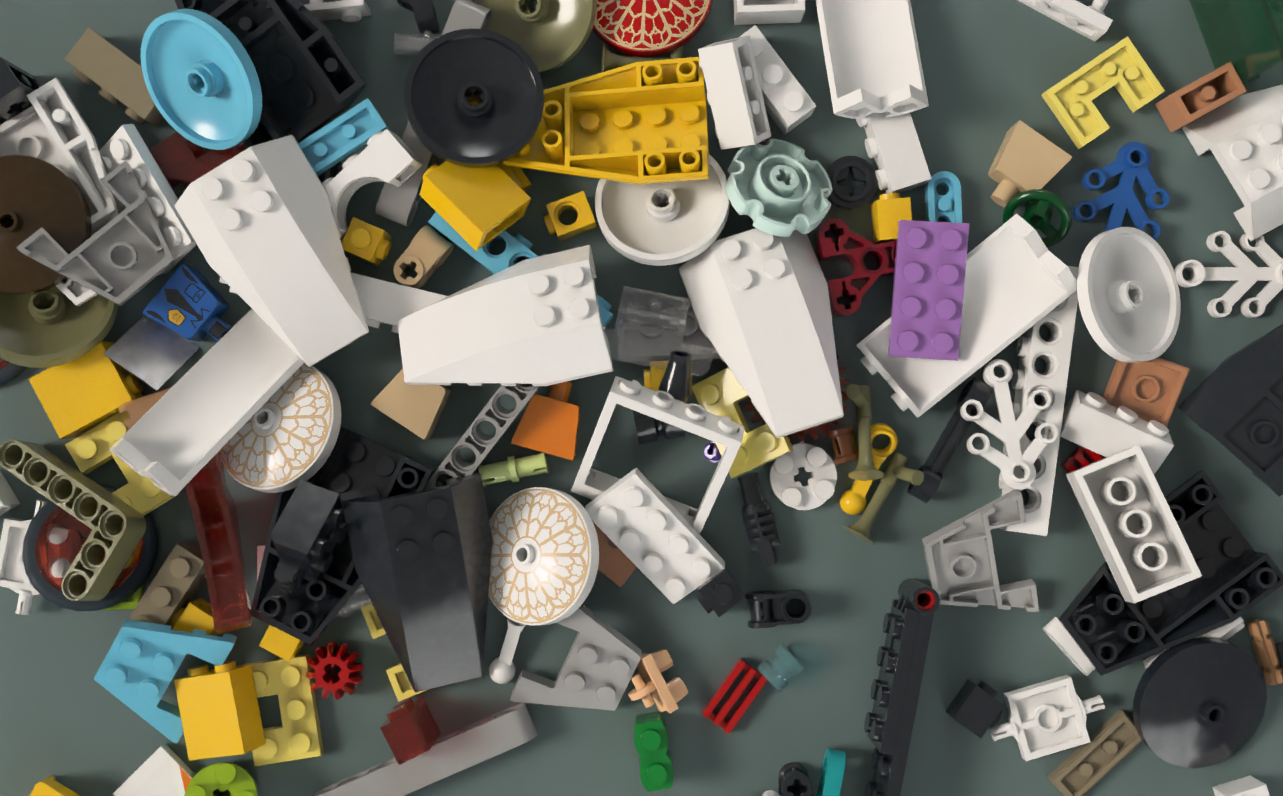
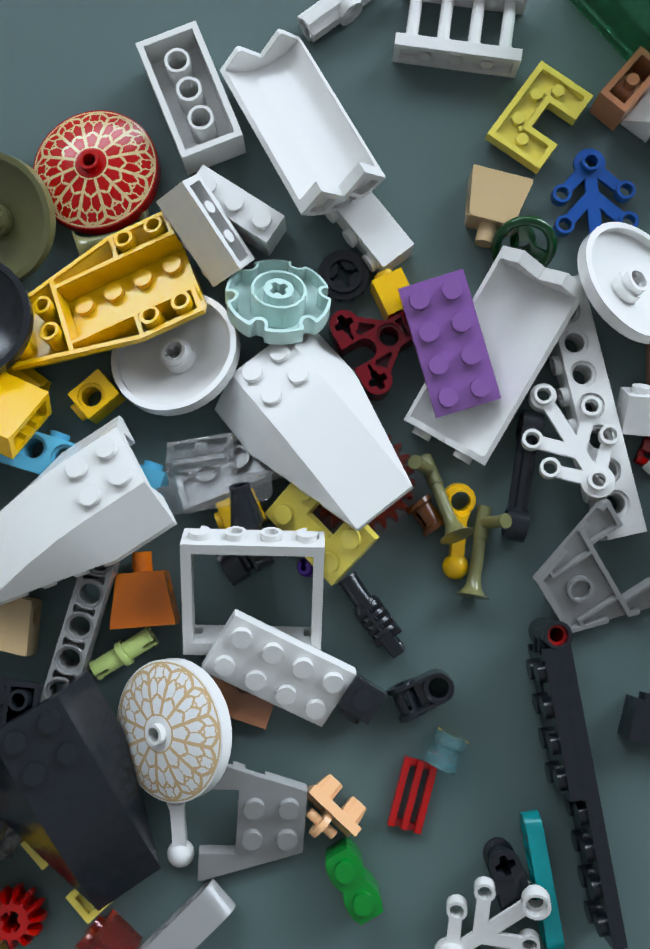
camera: 15 degrees left, 5 degrees down
white plate [769,443,837,510] -> none
medium azure plate [925,171,962,223] -> none

